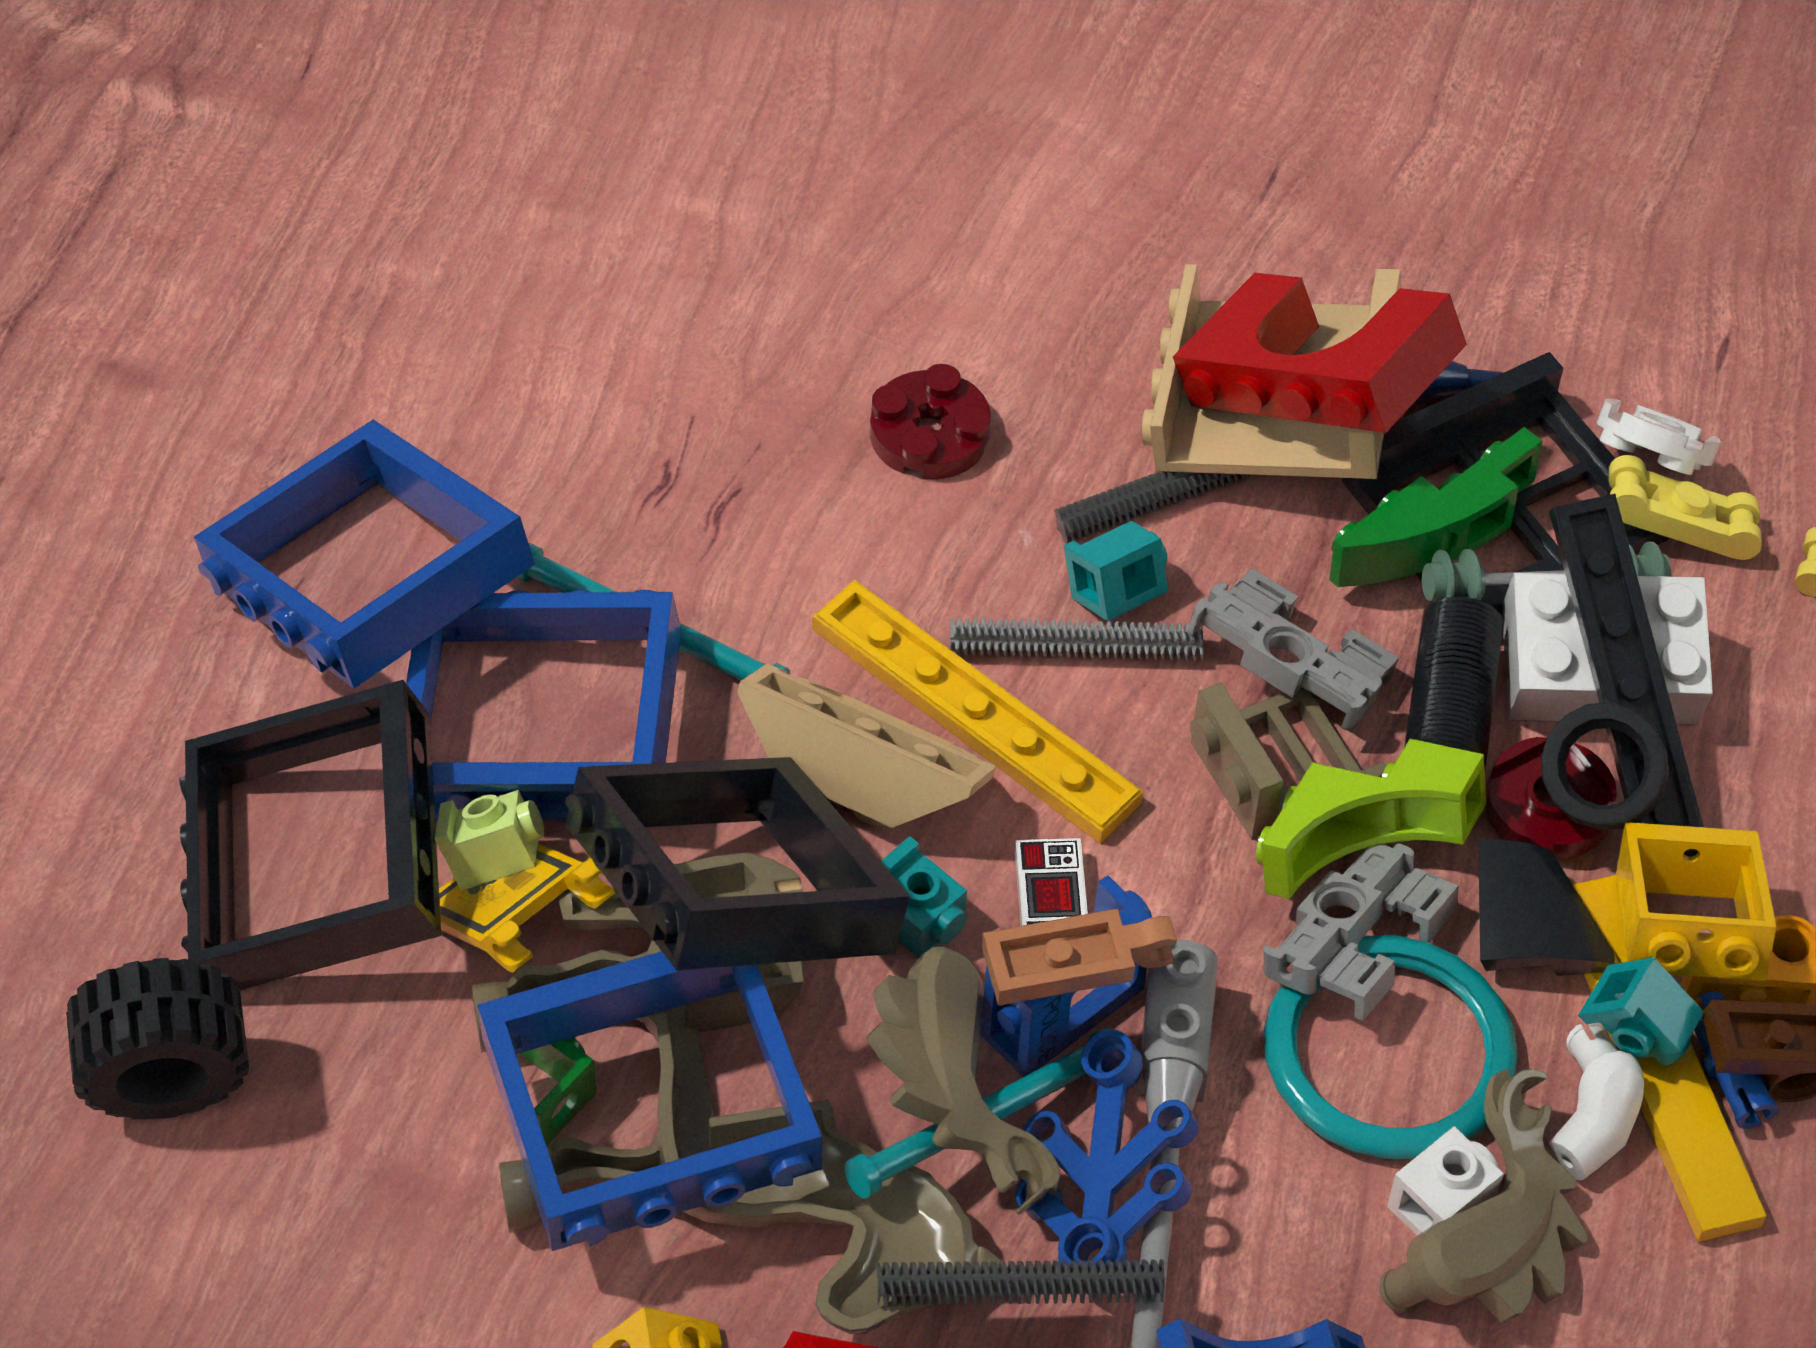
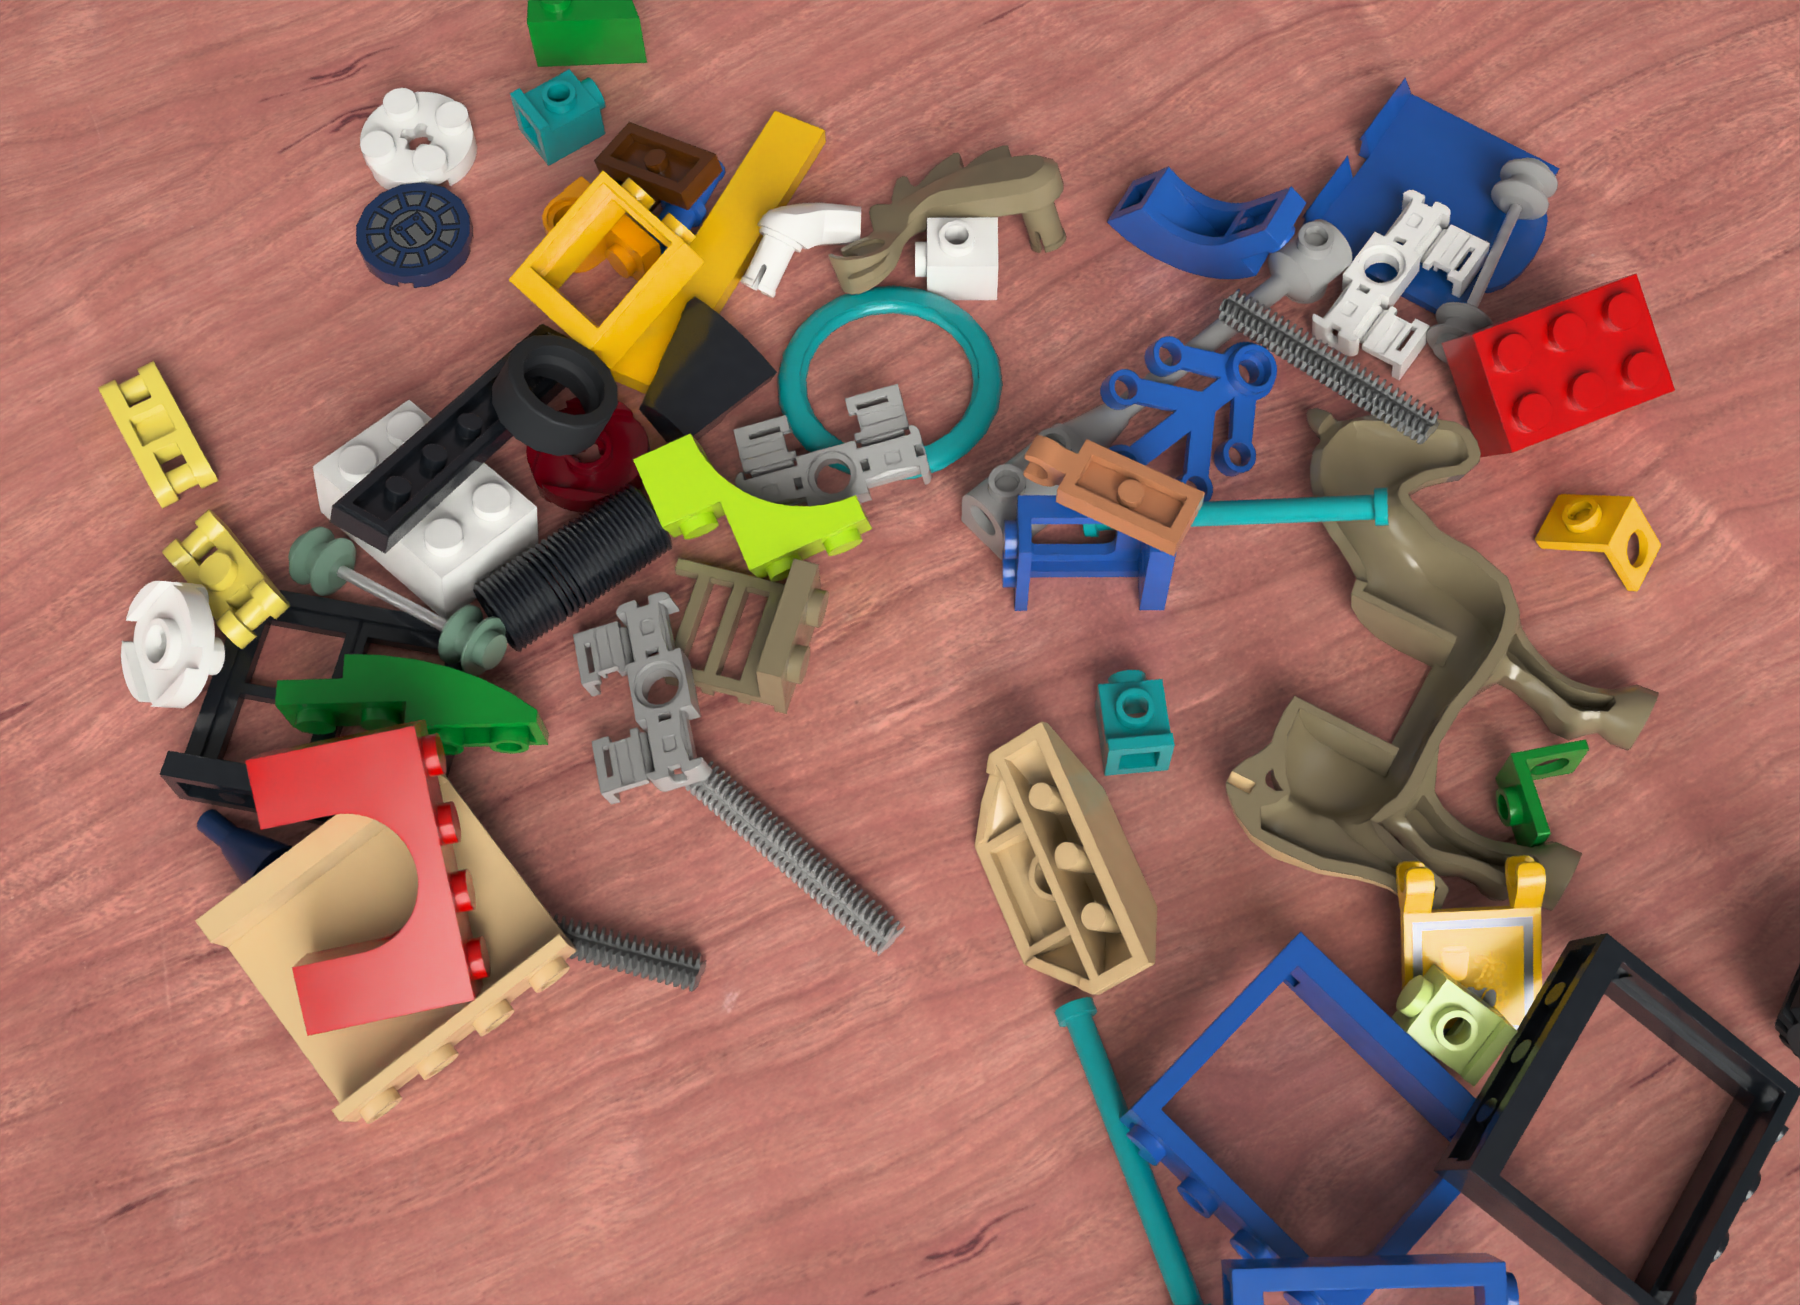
camera: 135 degrees left, 10 degrees up
blue window [477,951,822,1251] -> none
black window [565,757,910,971] -> none
yellow tile [812,579,1144,844] -> none
dark tan animal [866,947,1061,1215] -> none
dark red plate [870,364,991,480] -> none
tile [1014,838,1088,926] -> none
teal brick [1064,521,1168,621] -> none
teal brick [1578,957,1704,1065] -> none

